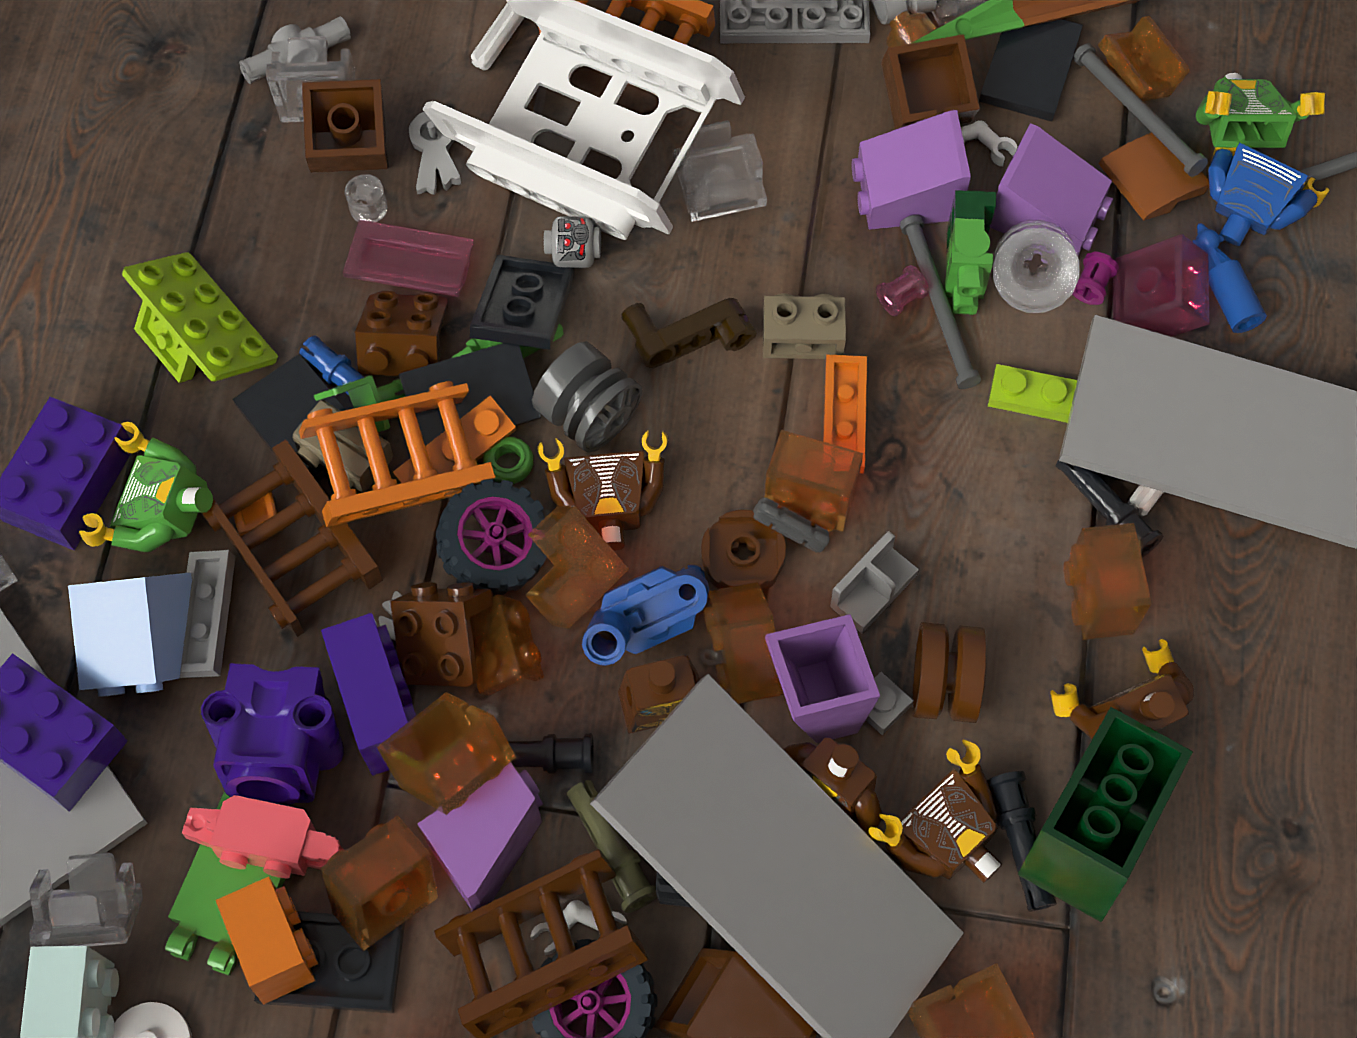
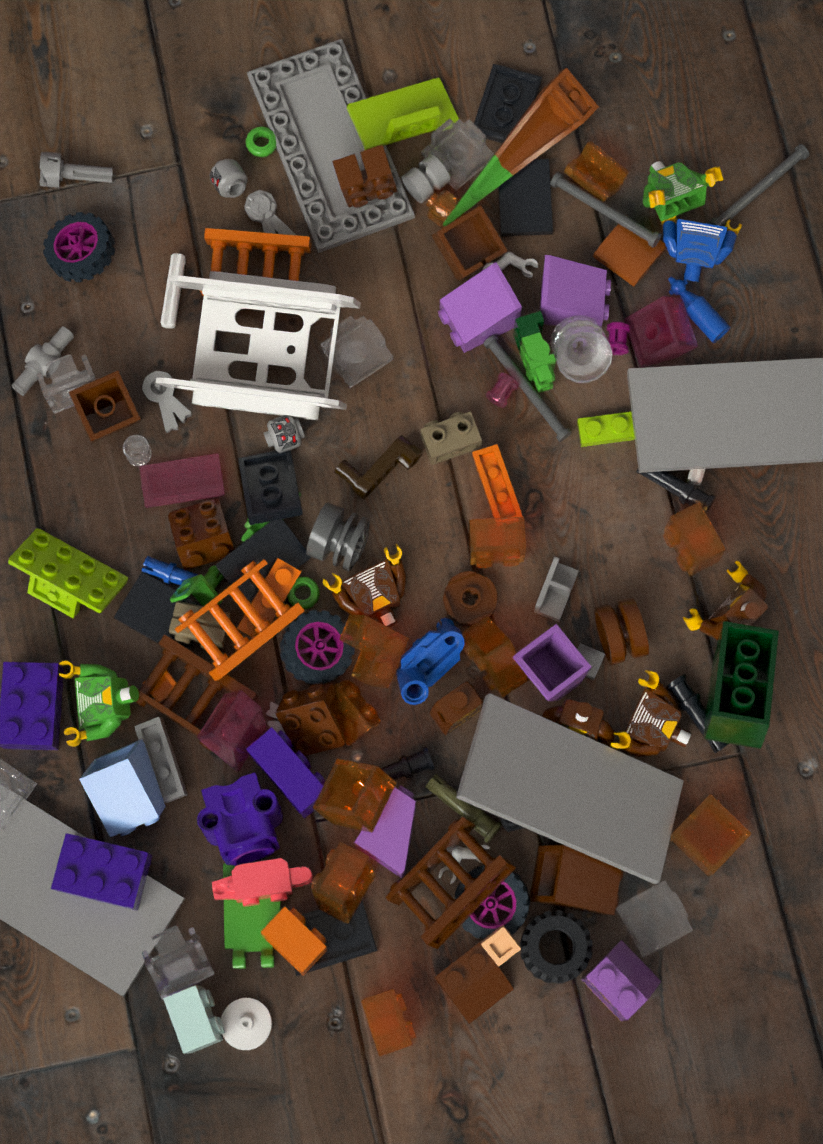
camera: 20 degrees left, 10 degrees up
dark grey axle [753,497,830,553] -> none
none -> clear pink slope [197,690,266,772]

